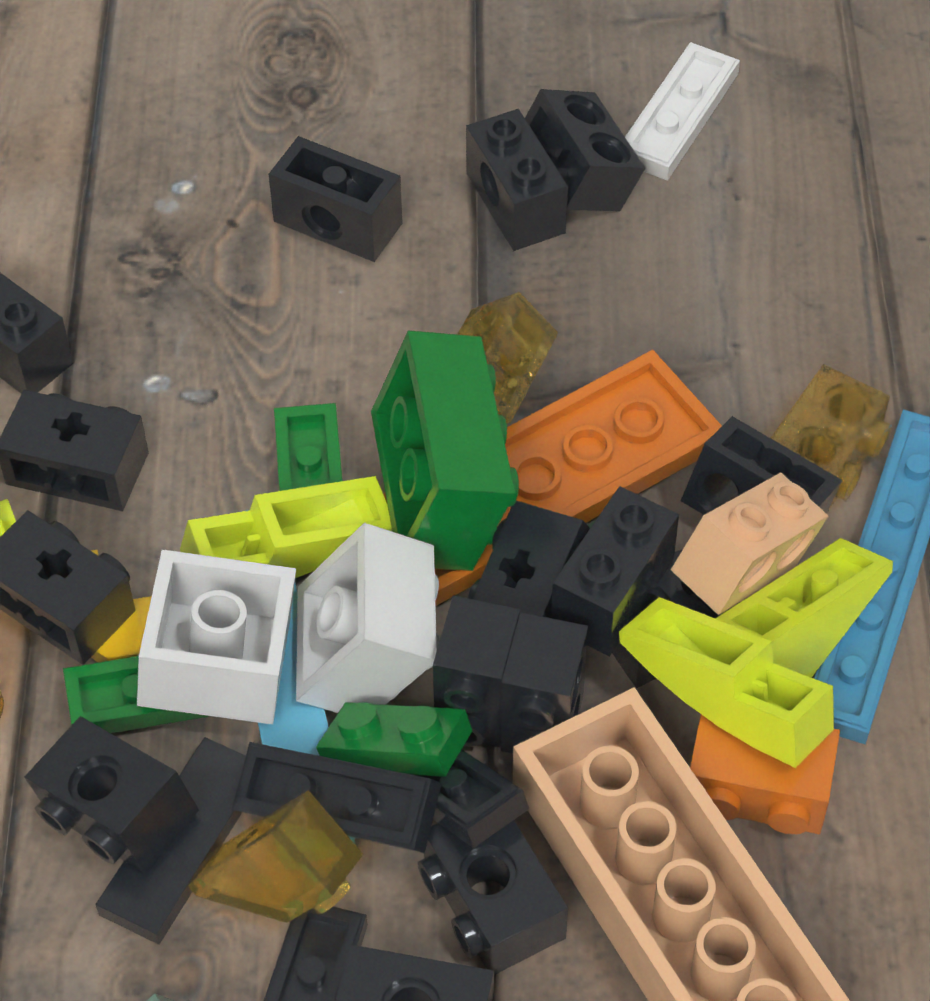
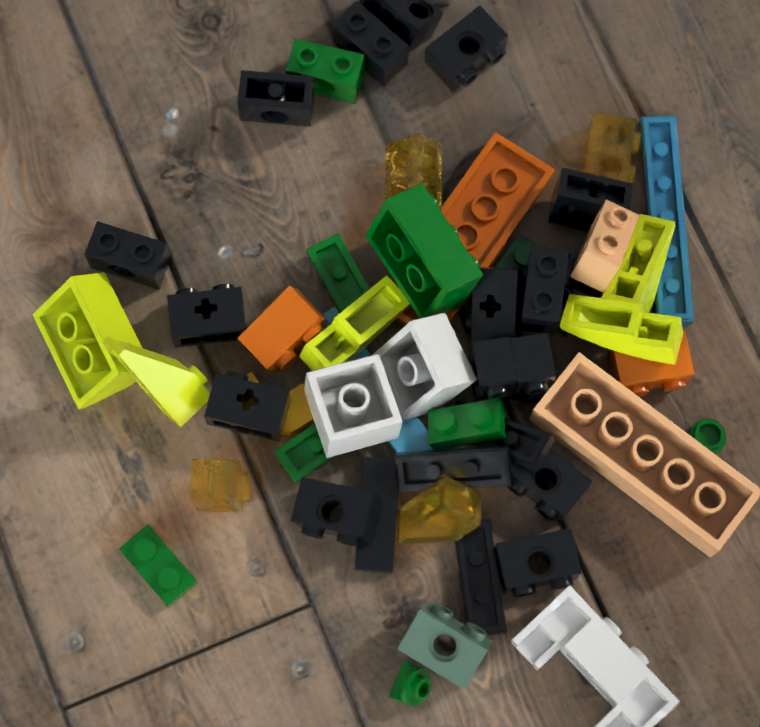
camera: 25 degrees left, 20 degrees up
none -> orange brick [238,285,329,372]
none -> green brick [286,38,364,104]
none -> black brick [425,6,508,92]
none -> green plate [689,418,727,454]

